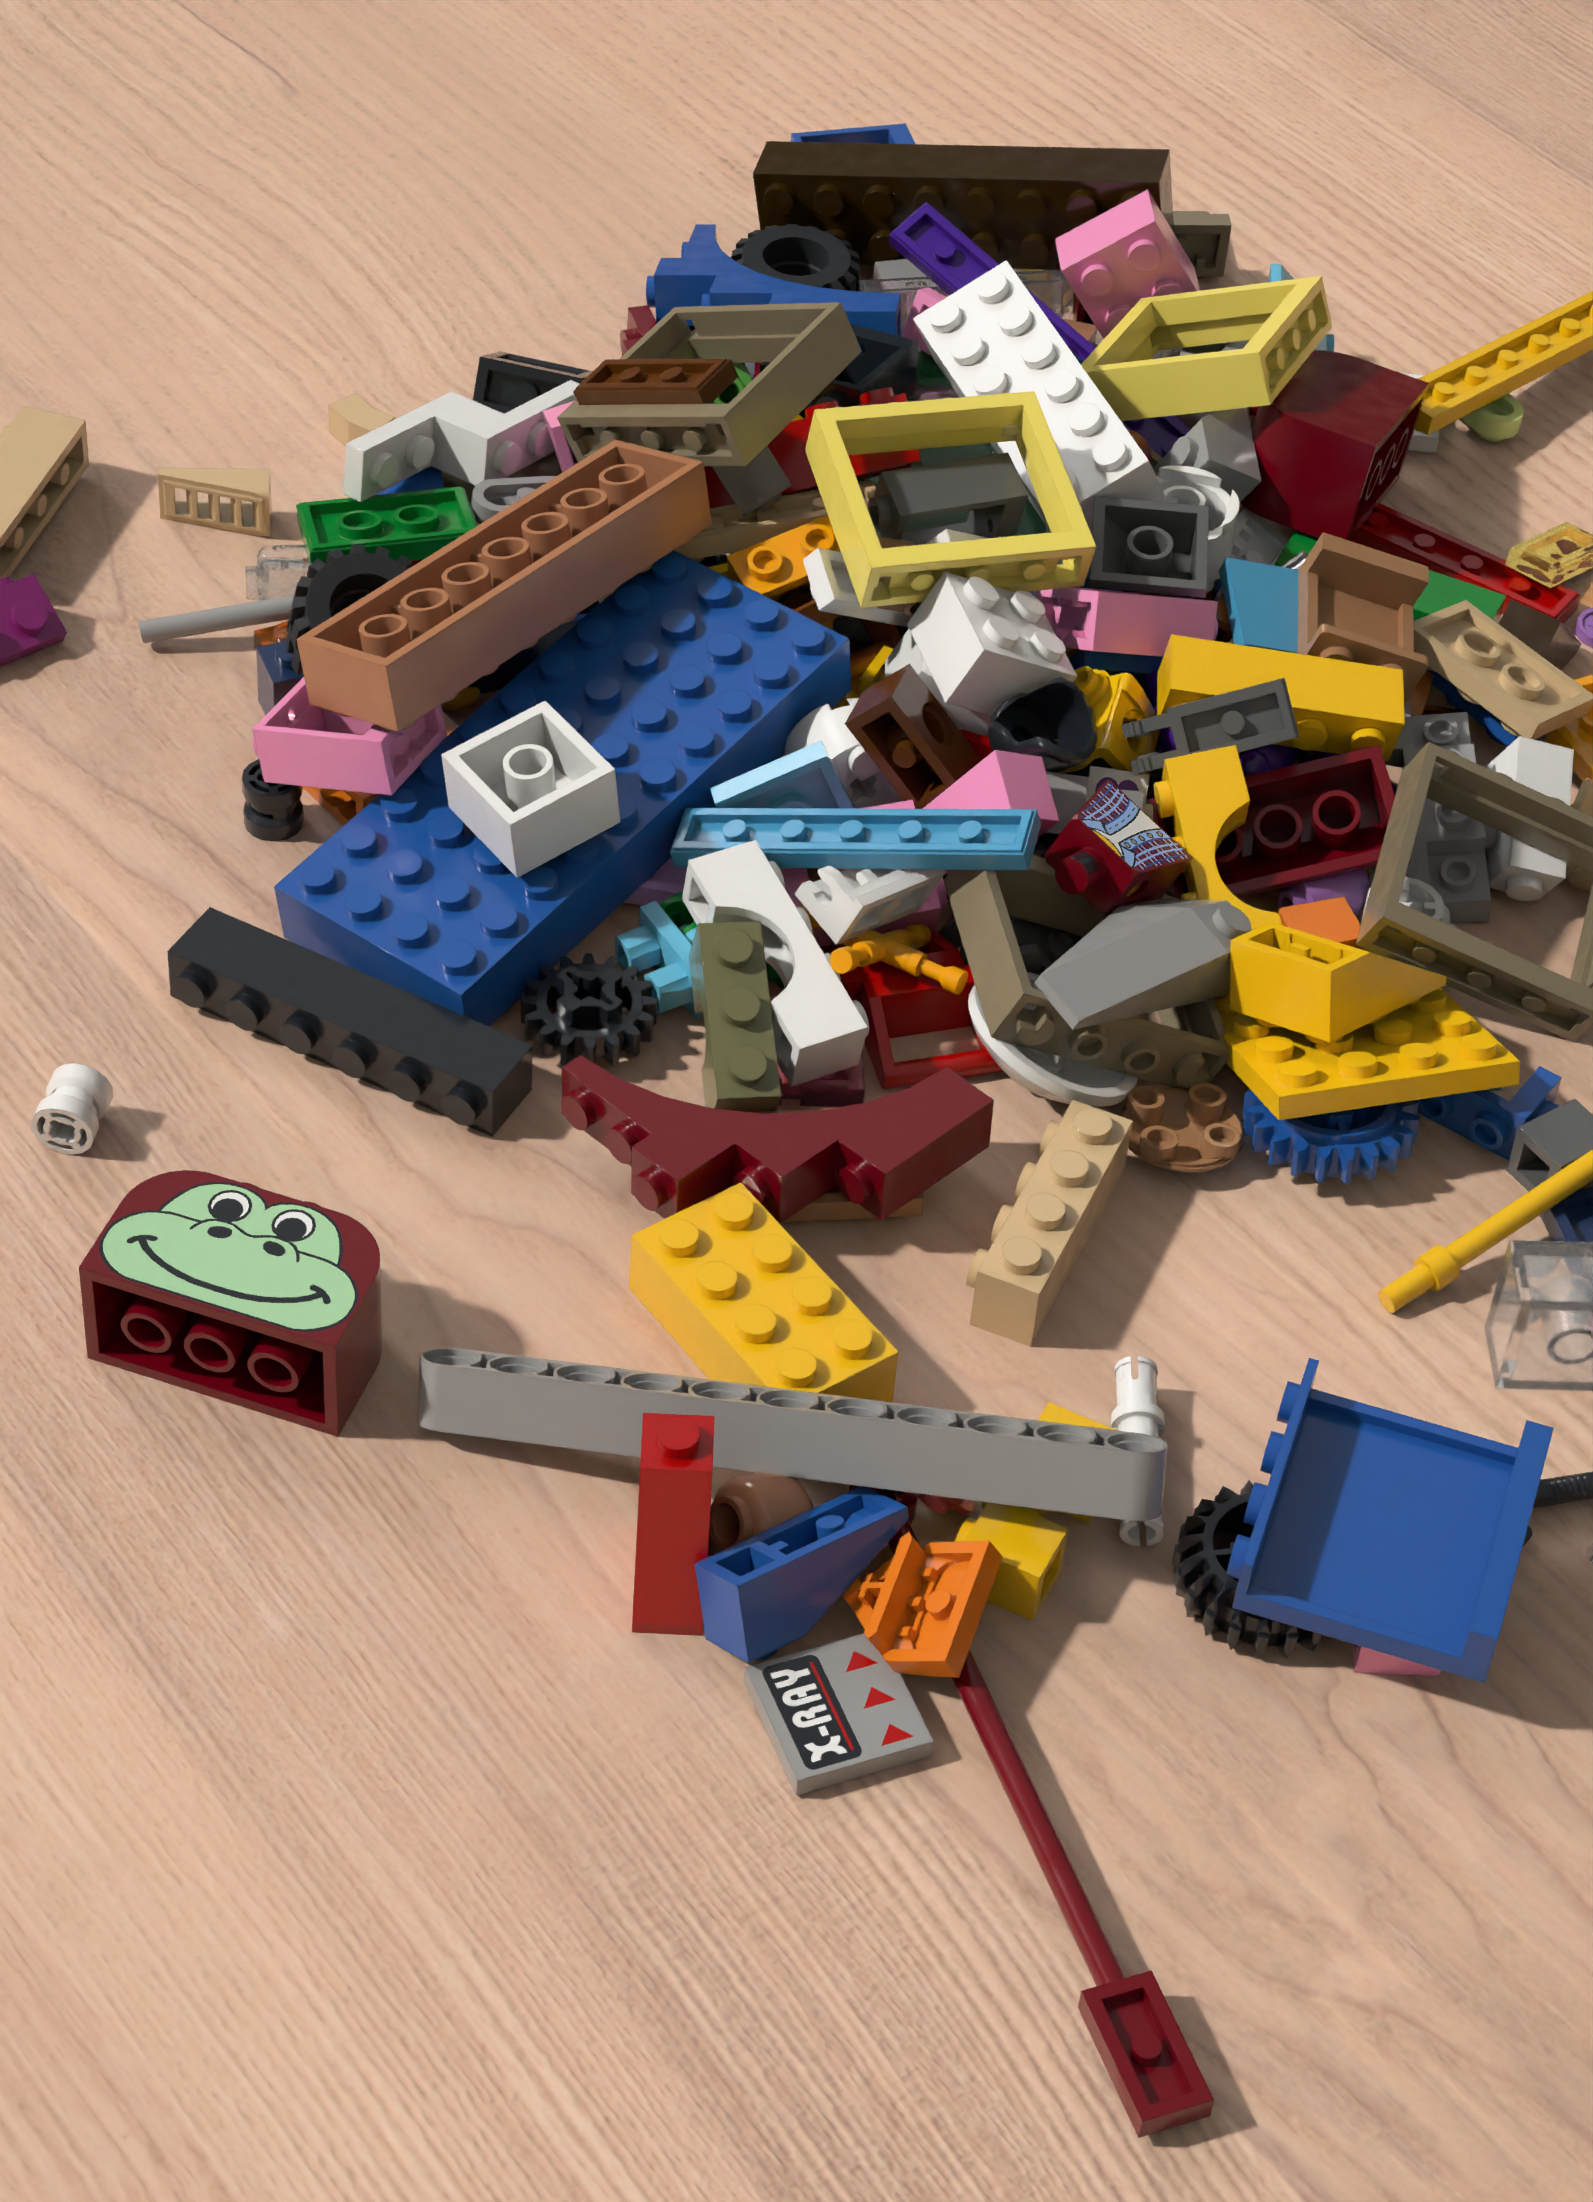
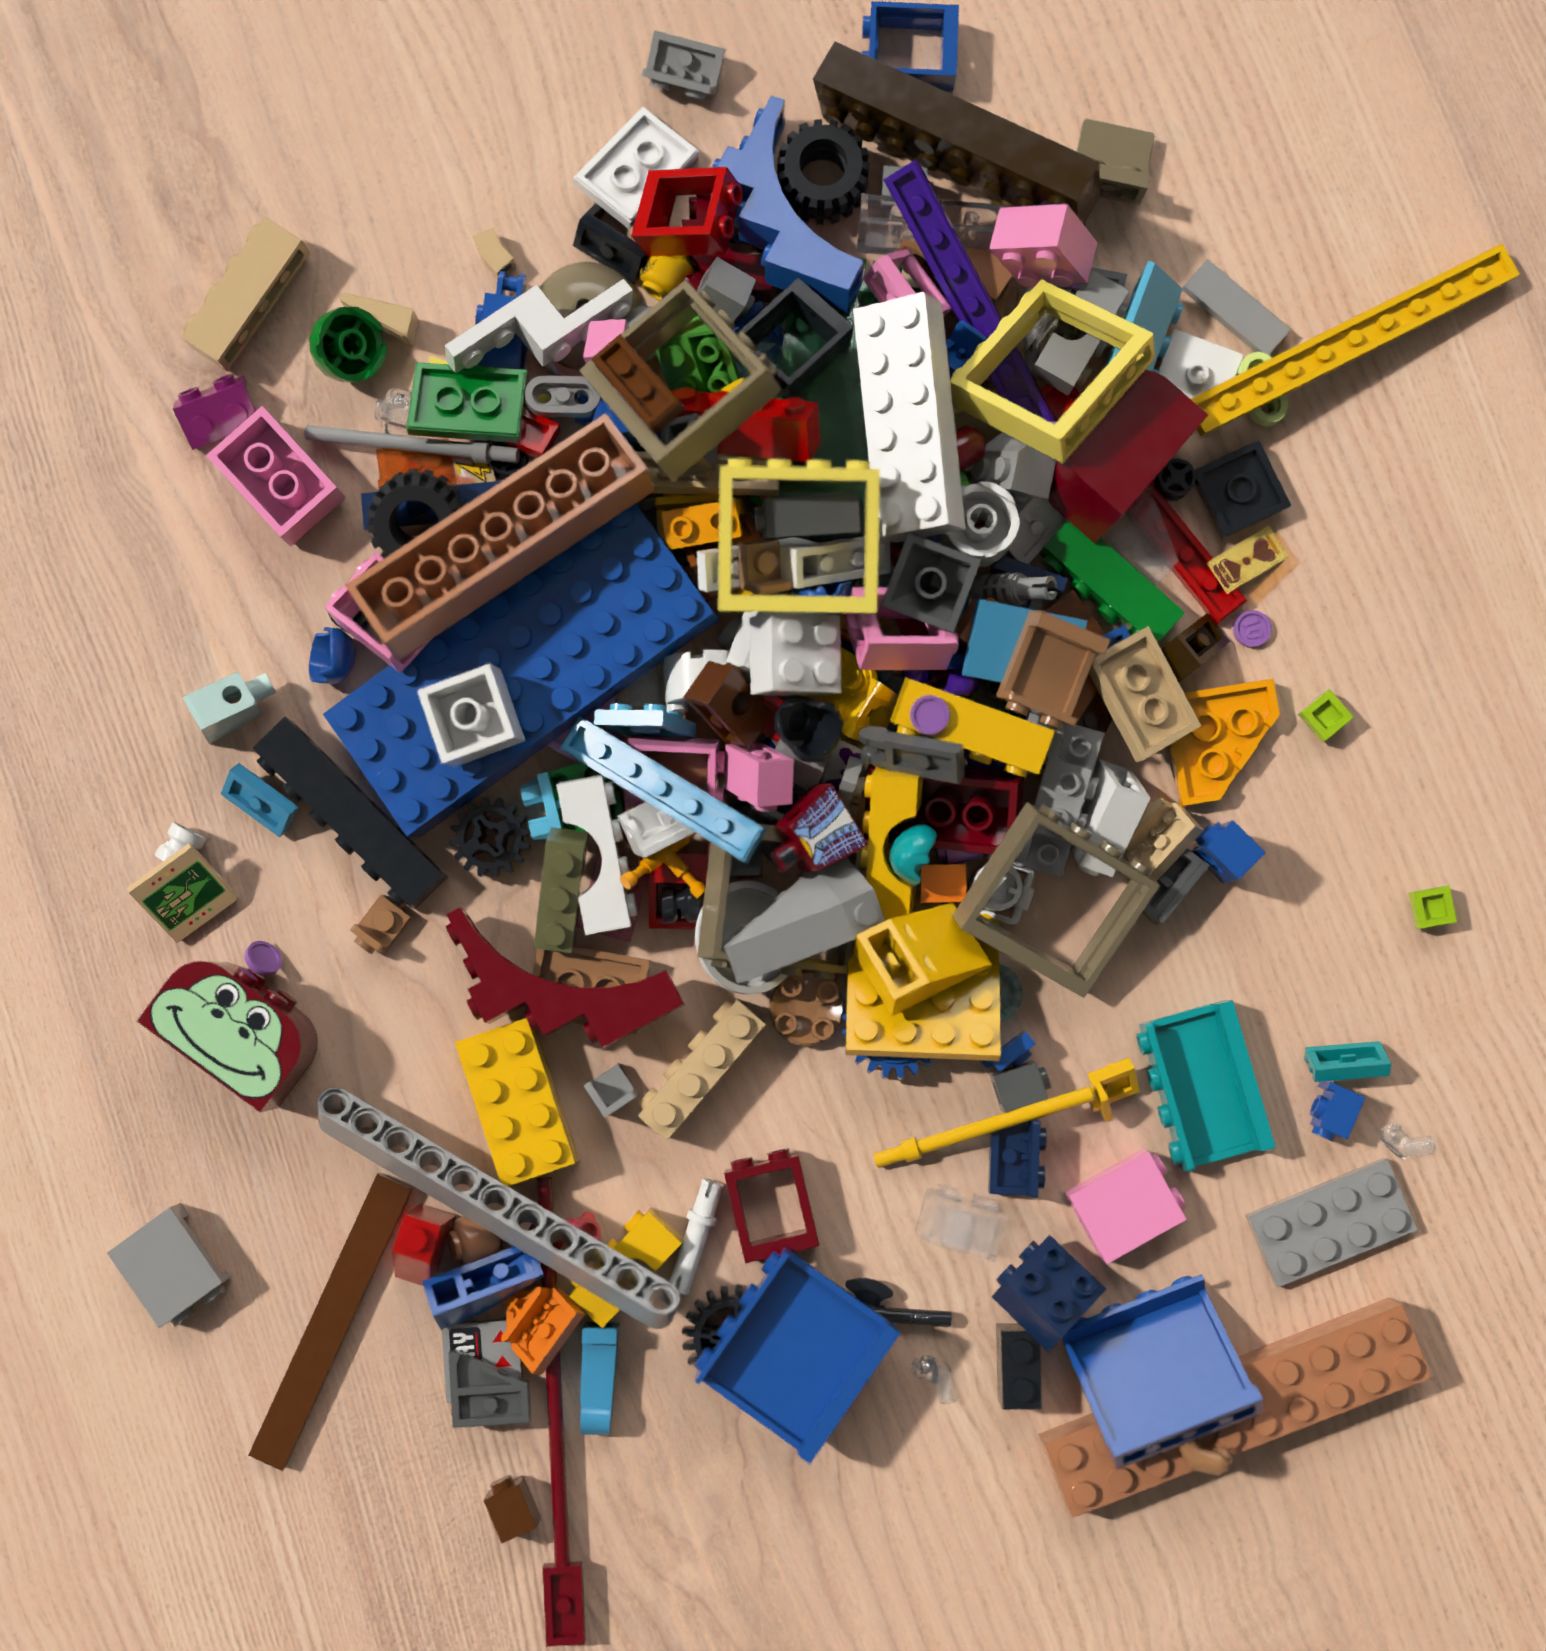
camera: 20 degrees right, 40 degrees up
none -> light grey panel [107,1203,231,1328]
none -> tile [128,842,238,943]
none -> light aqua torso [182,672,276,745]
none -> bright pink brick [206,406,346,546]
none -> dark azure plate [221,763,298,838]
none -> reddish brown tile [248,1173,413,1471]
none -> green cylinder [309,307,387,382]
none -> blue hair [309,627,356,684]
none -> medium nougat bracket [350,894,413,954]
none -> dark grey wing [448,1350,531,1428]
none -> reddish brown brick [483,1475,541,1544]
none -> white tile [573,107,699,229]
none -> dark azure leg [580,1322,620,1435]
none -> light grey panel [584,1063,639,1118]
none -> red window [631,167,743,256]
none -> light grey bracket [641,30,727,100]
none -> black wheel [662,886,700,924]
none -> dark red window [724,1148,820,1264]
none -> teal hair [889,824,937,887]
none -> medium lavender piece [910,695,949,734]
none -> clear wing [1101,487,1179,587]
none -> black wheel [1154,458,1196,501]
none -> light grey tile [1182,259,1291,355]
none -> black plate [1194,440,1291,539]

